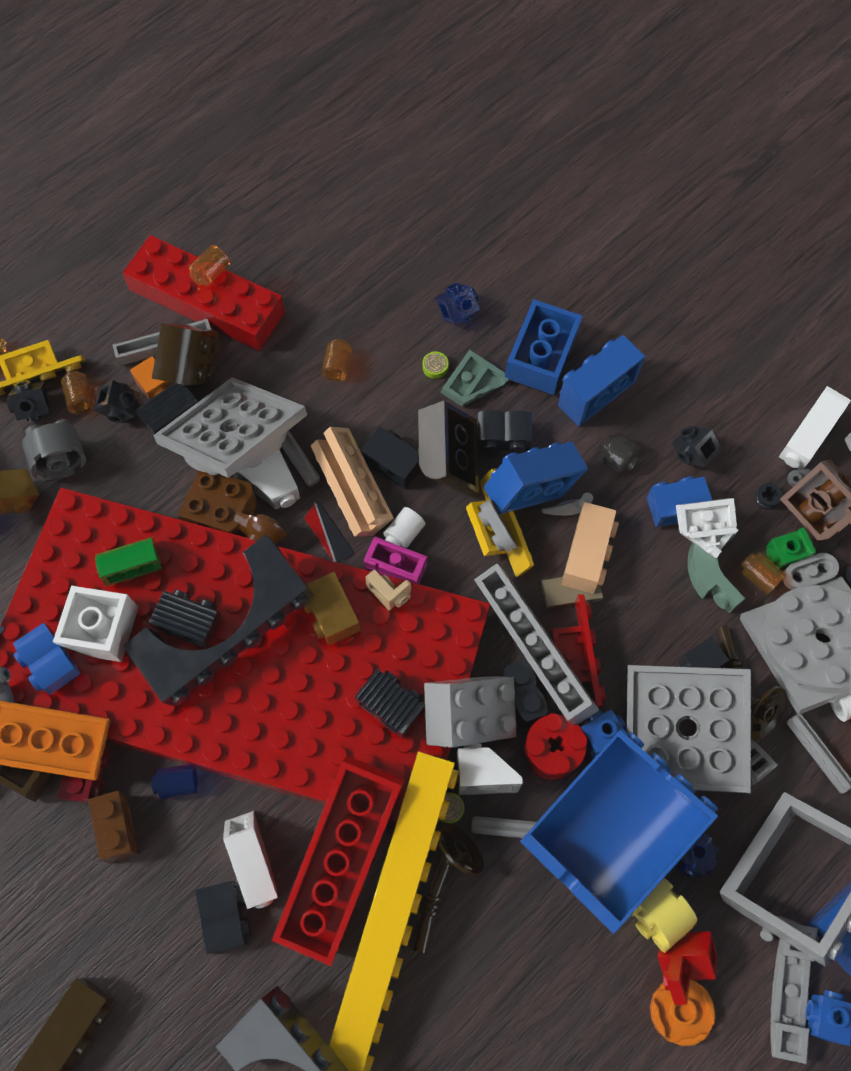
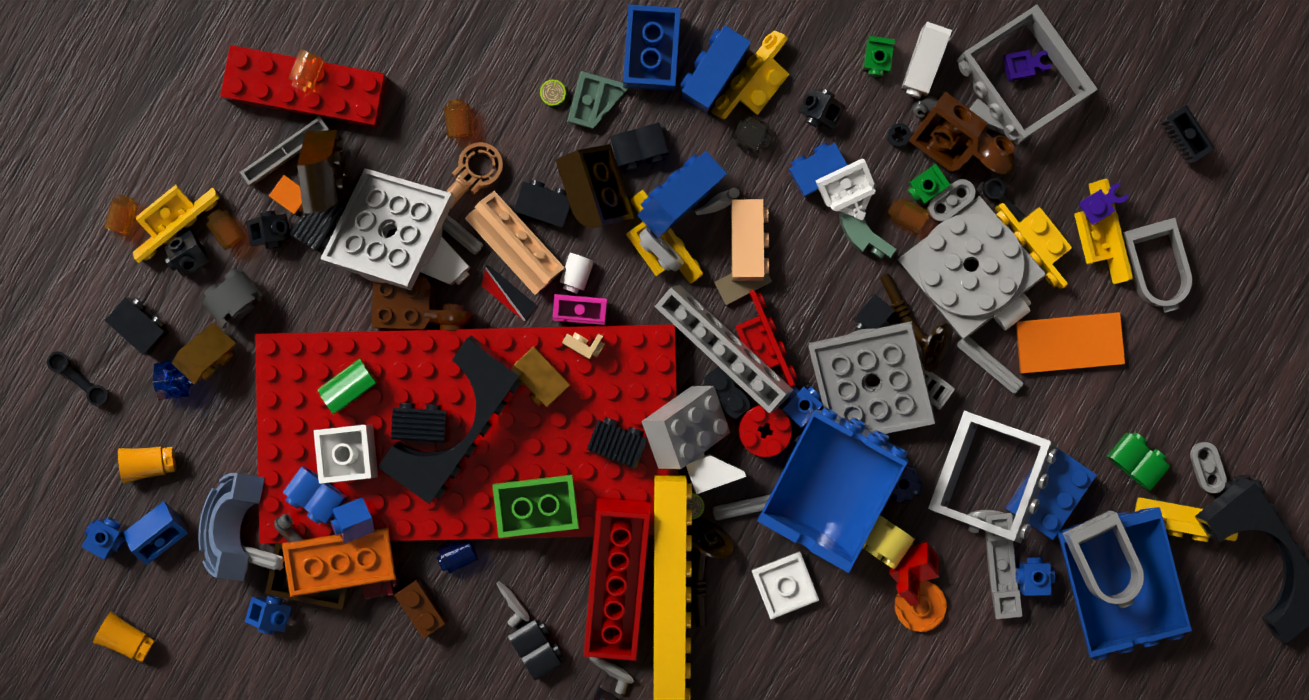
camera: 15 degrees left, 20 degrees up
white slope [223,811,278,909] -> none
clear blue brick [435,283,480,324] -> none
none -> blue brick [331,498,374,543]
none -> medium nougat pin [445,142,503,209]
none -> bright green brick [493,474,579,538]
none -> light grey bar [496,581,529,629]
none -> light grey bar [589,657,634,694]
none -> yellow bracket [711,31,789,119]
none -> white plate [751,551,819,619]
none -> green brick [862,36,895,77]

